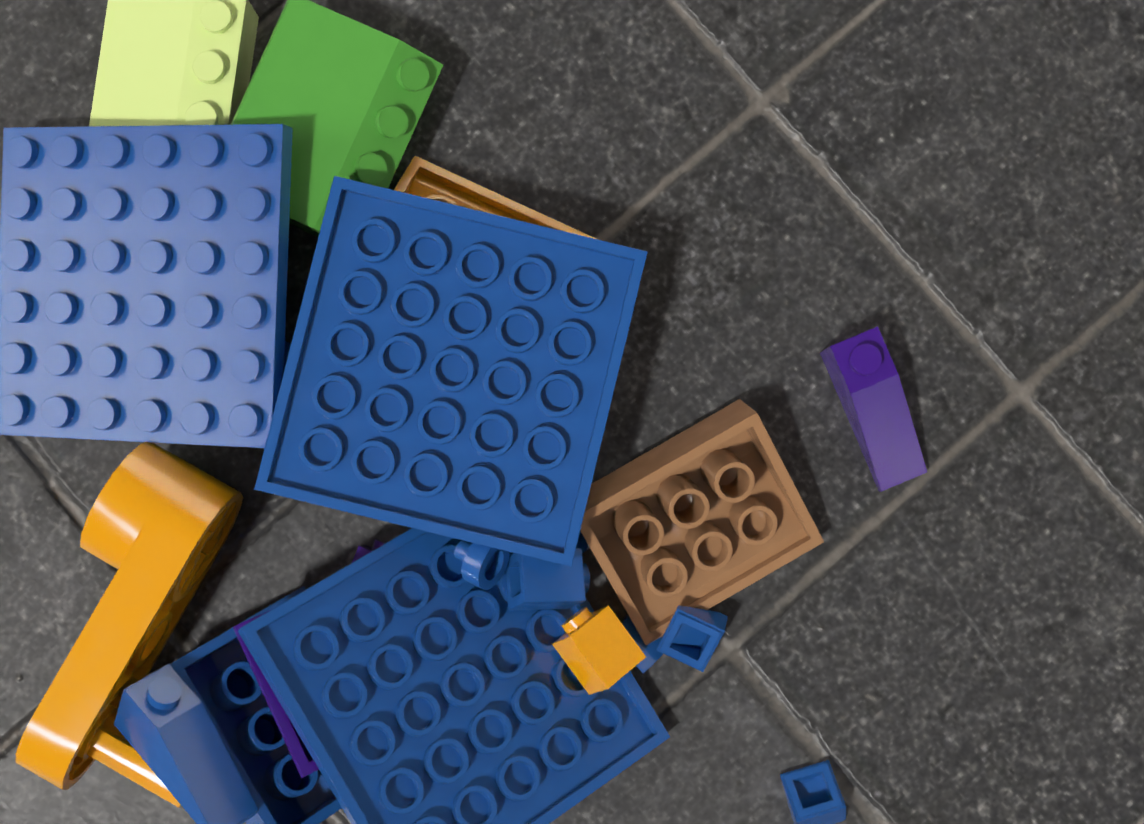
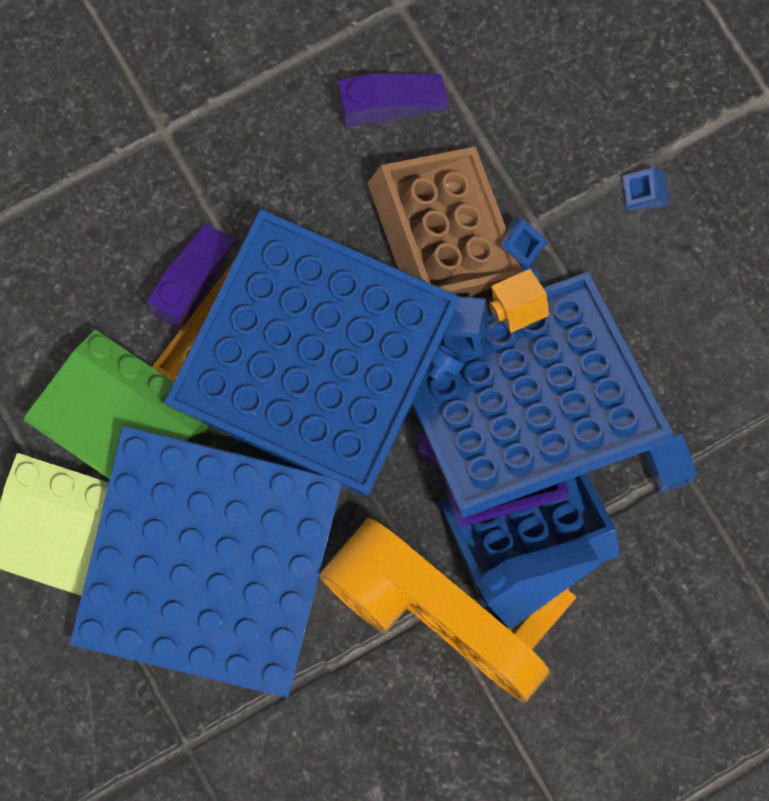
camera: 75 degrees left, 10 degrees down
none -> dark purple slope [147,223,236,330]

